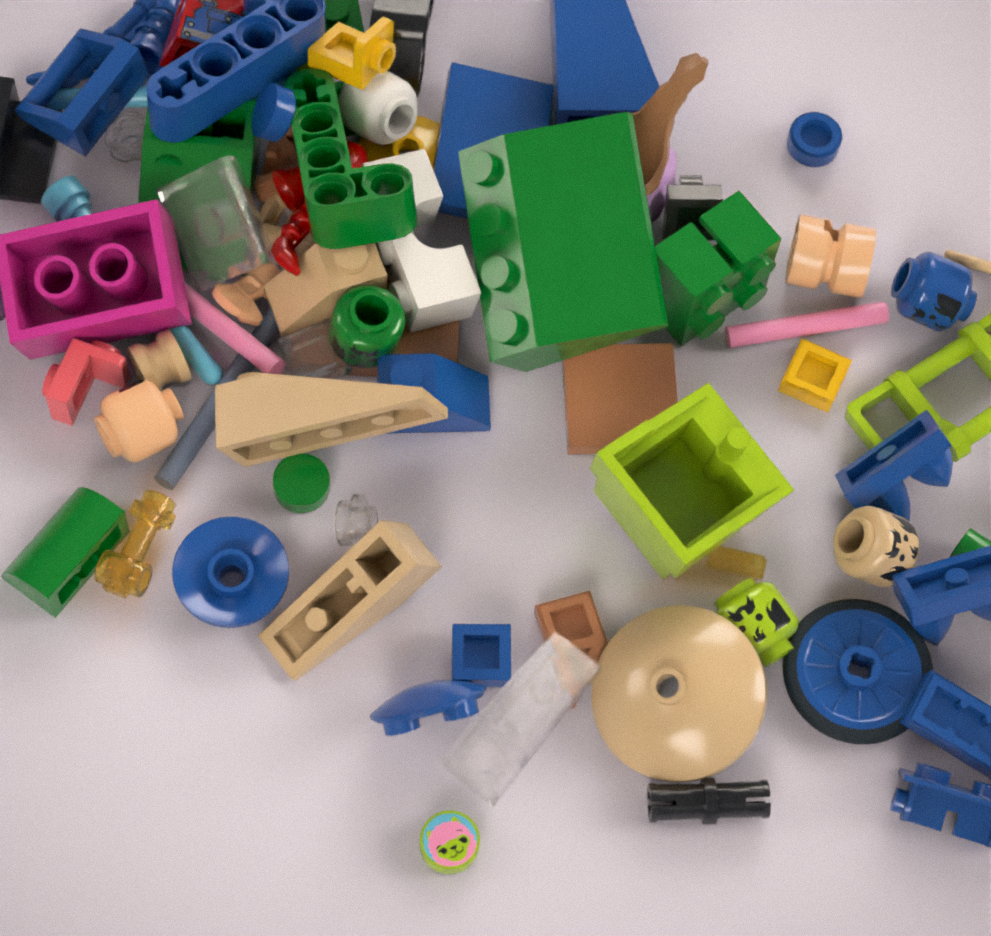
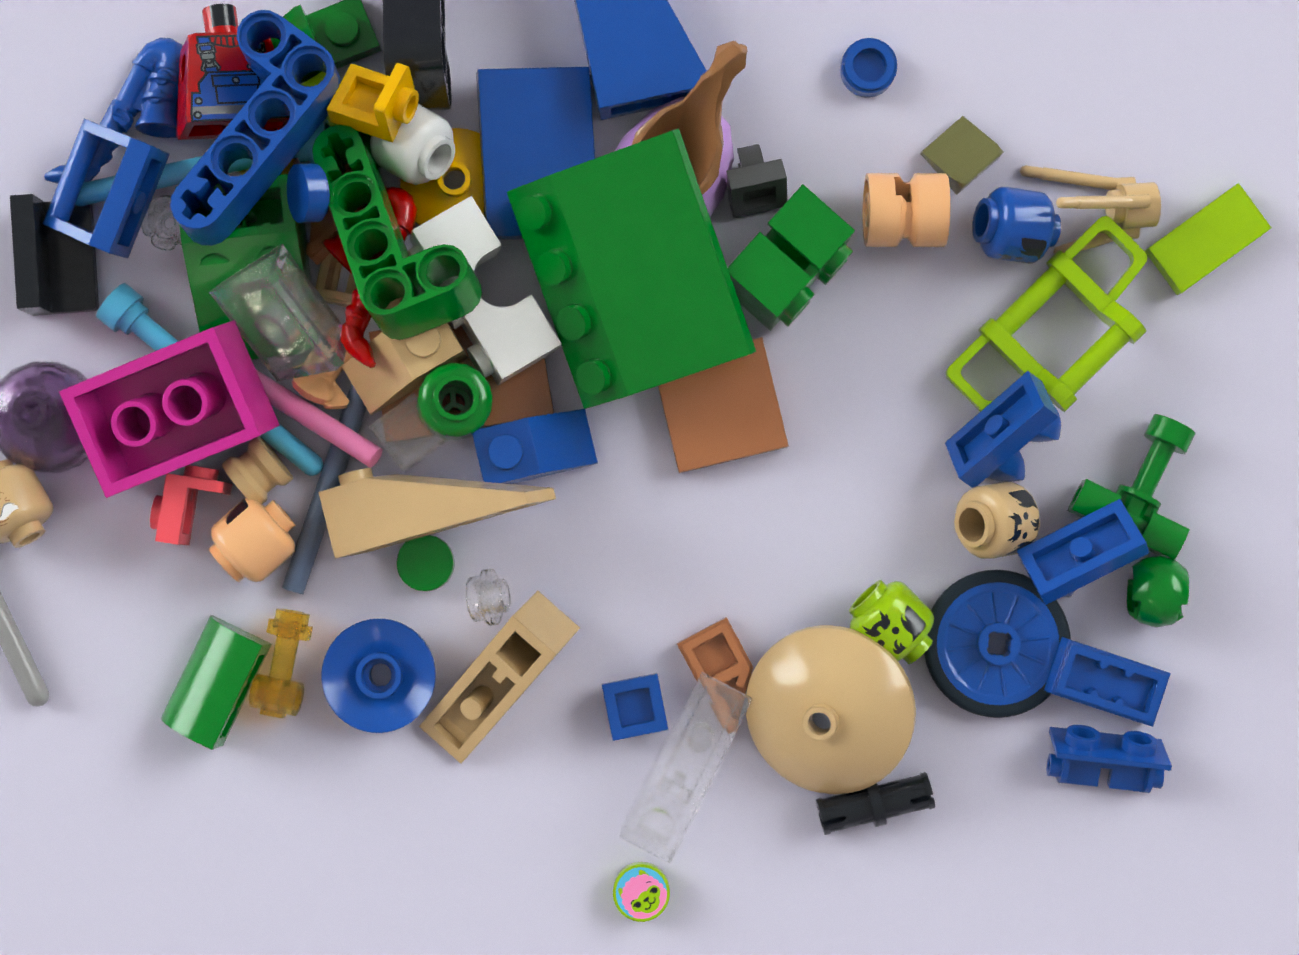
camera: 10 degrees left, 20 degrees up
blue dish [370,680,486,736] -> none
lime piece [589,382,794,581] -> none
clear yellow tile [703,546,767,581] -> none
bright pink bar [725,301,889,348] -> none
yellow tile [778,338,852,413] -> none
none -> olive slope [920,116,1004,195]

